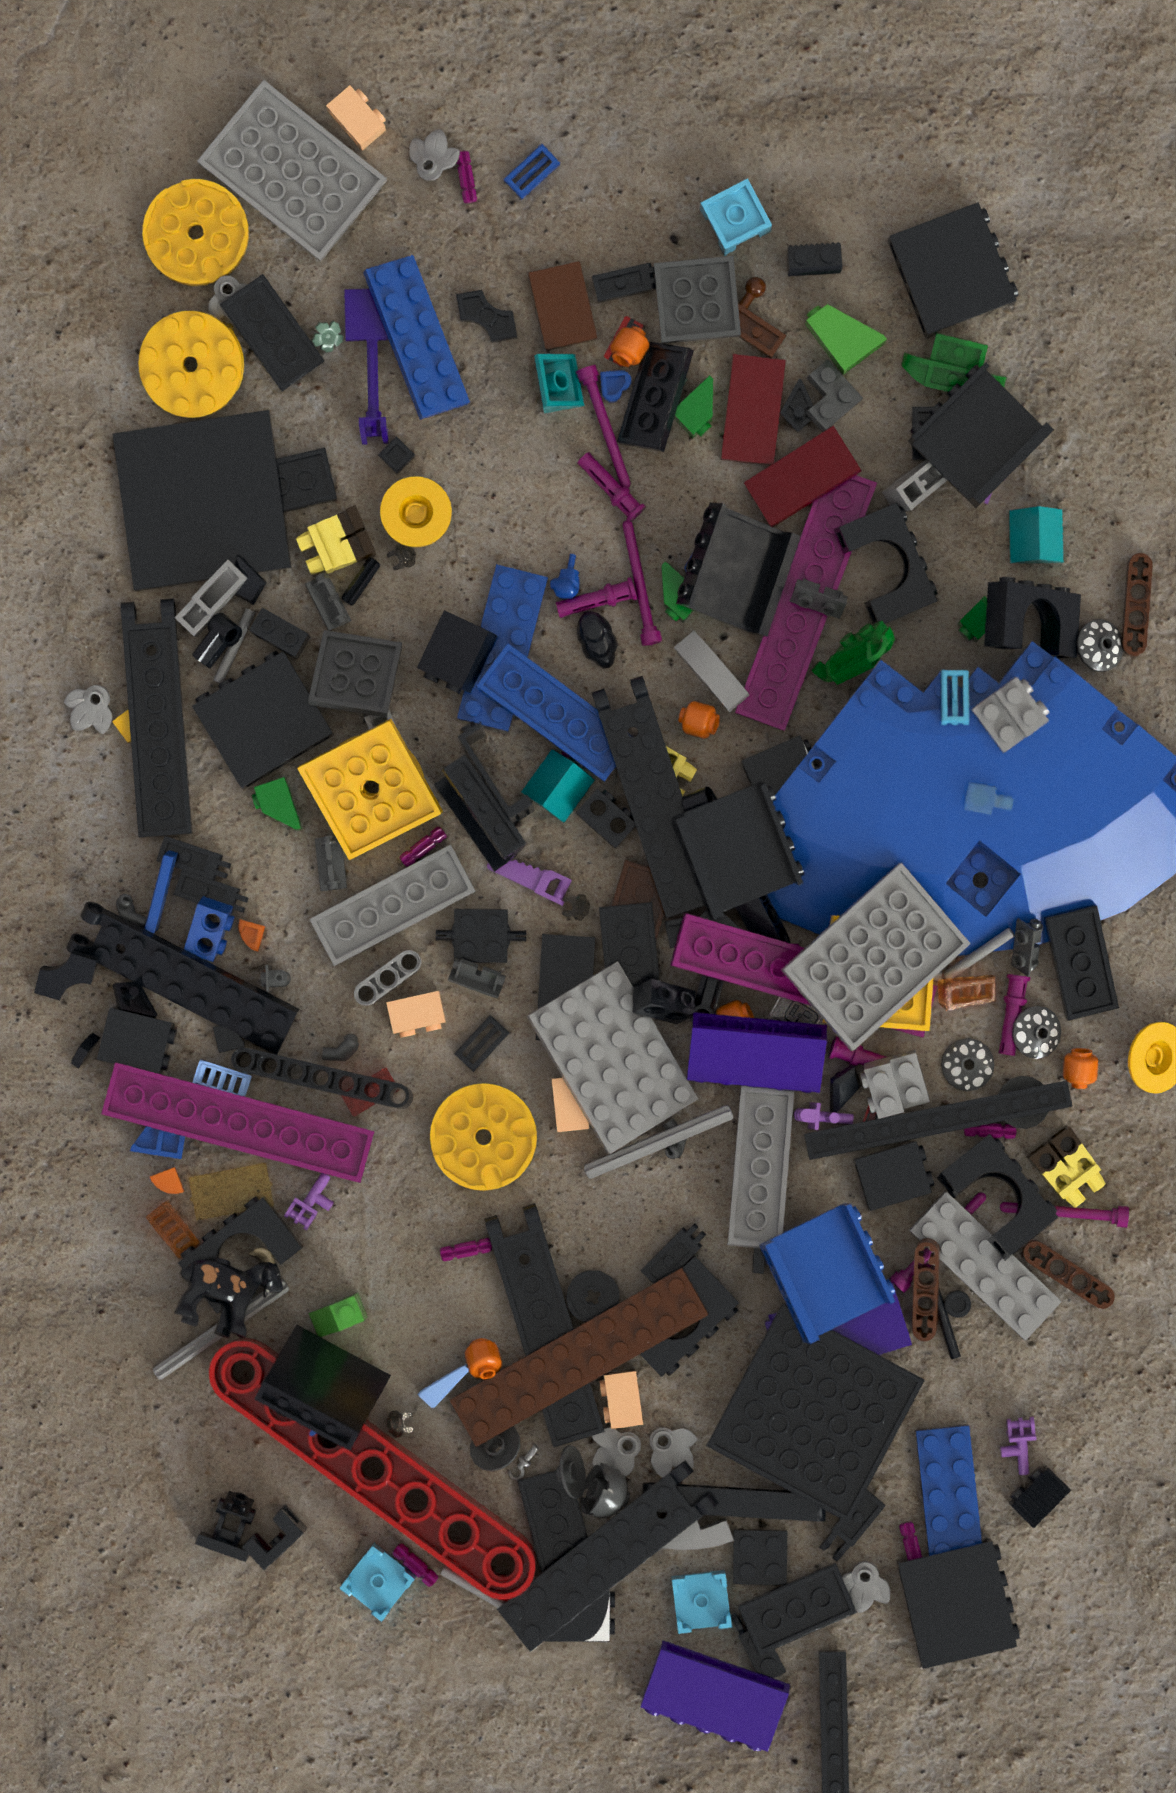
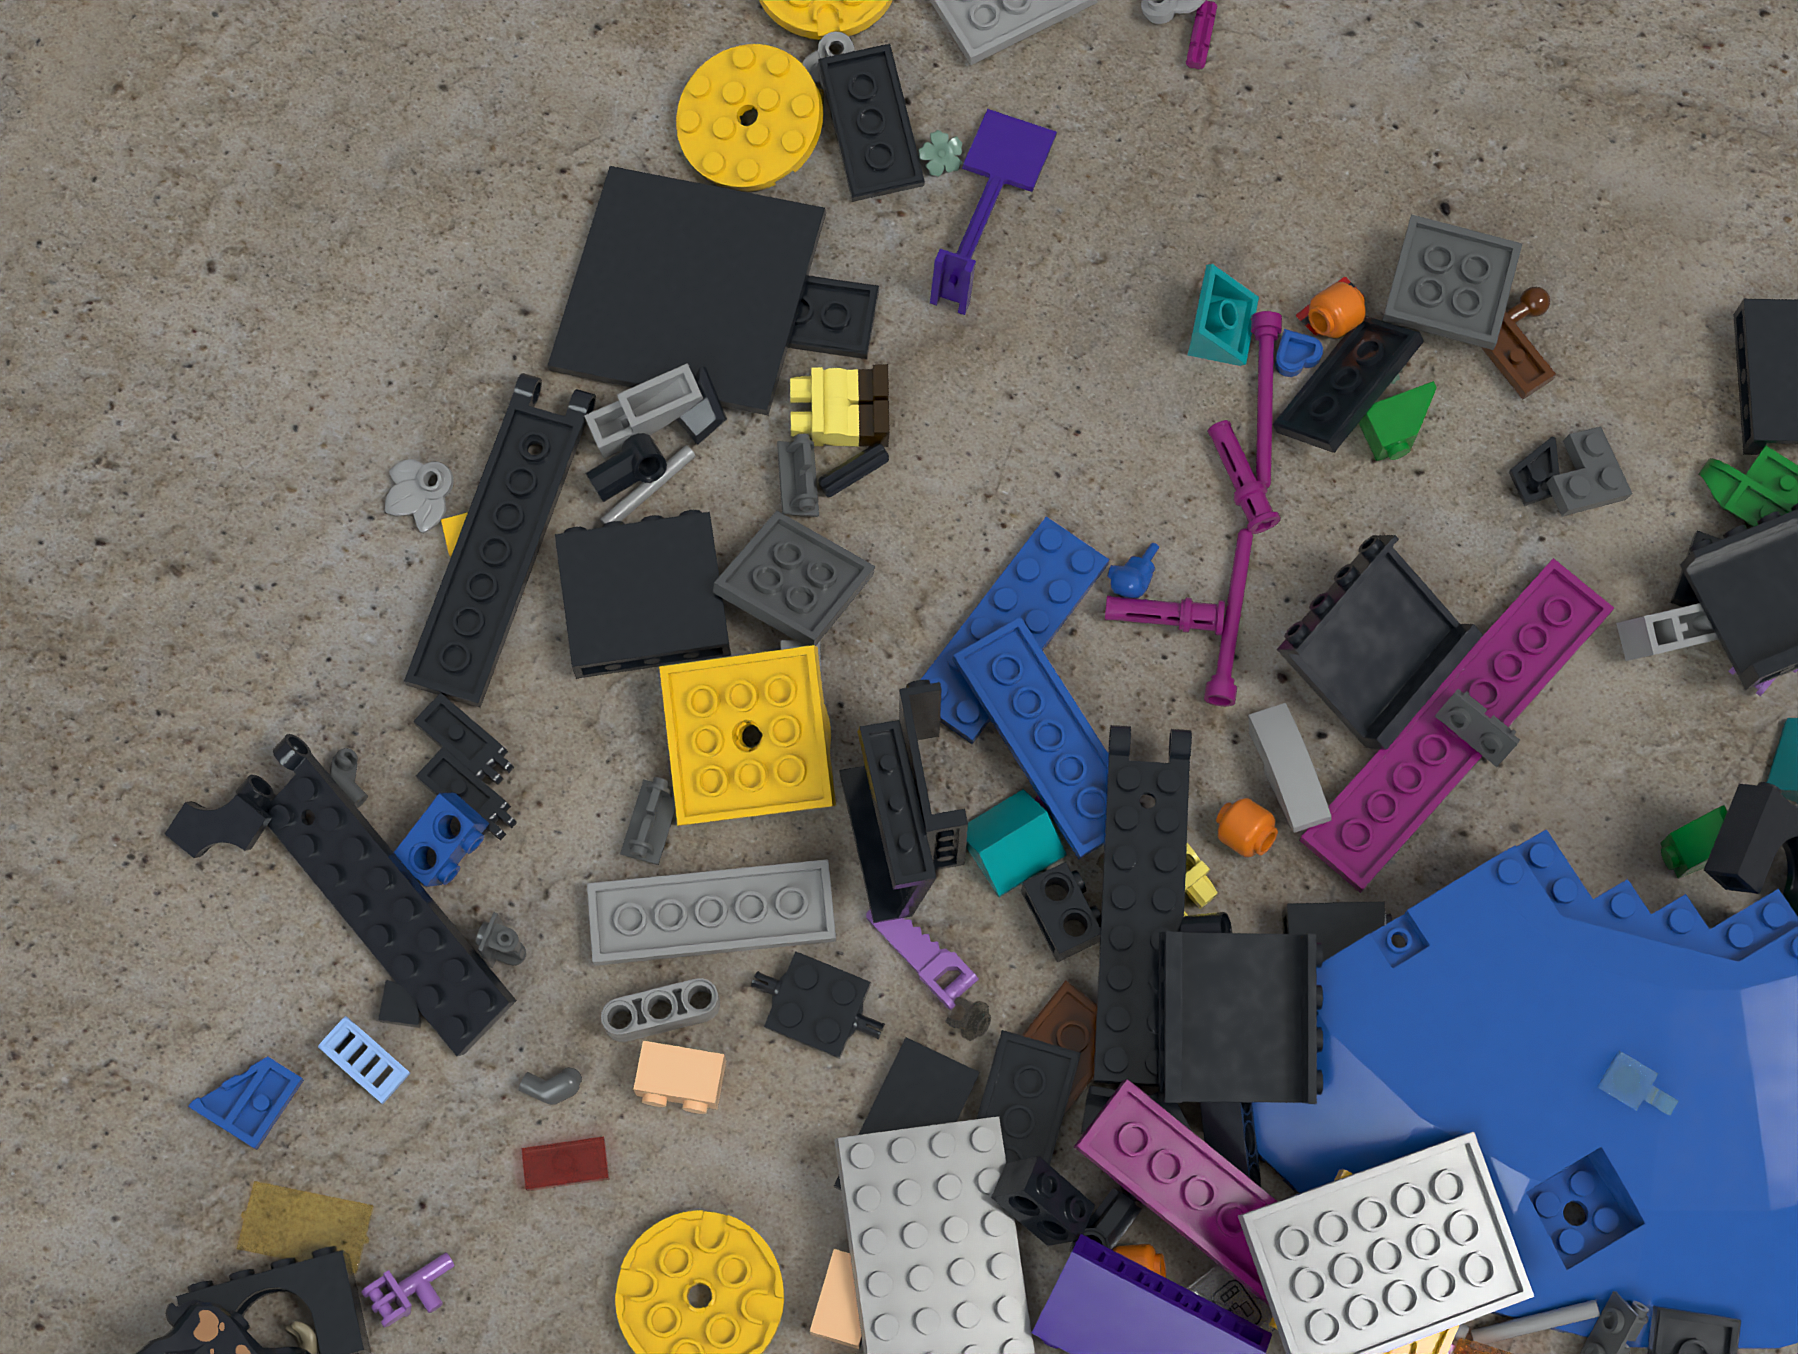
camera: 20 degrees right, 15 degrees down
black tile [71,1033,100,1069] -> none
black brick [97,1007,177,1074] -> none
magenta plate [101,1062,374,1183] -> none
black piece [113,981,158,1018] -> none
blue tile [145,850,178,933] -> none
clear orange slope [145,1200,200,1259] -> none
orange tile [150,1167,185,1194] -> none
black beam [231,1047,413,1109] -> none
orange tile [238,919,266,952] -> none
black brick [249,607,310,660] -> none
green slope [251,777,302,831] -> none
blue plate [363,255,470,420] -> none
black tile [378,436,416,474] -> none
yellow hat [380,476,452,547] -> none
clear smoke plate [387,543,416,570] -> none
magenta axle [399,826,447,867] -> none
black brick [417,610,497,694] -> none
dark grey hinge [448,957,506,999] -> none
black tile [454,1015,509,1072] -> none
black tile [456,290,518,343] -> none
blue tile [503,144,560,200] -> none
reddish brown tile [528,261,597,351] -> none
black arm [577,611,618,668] -> none
black hinge [592,263,656,303] -> none
green slope [661,561,694,623] -> none
medium azure panel [700,179,772,256] -> none
dark red tile [721,354,786,466] -> none
dark red tile [744,425,862,527] -> none
black brick [786,242,842,277] -> none
bright green slope [805,304,887,375] -> none
green plate [811,620,895,685] -> none
black arch [834,503,938,624] -> none
medium azure tile [941,670,969,725] -> none
light grey plate [971,677,1049,753] -> none

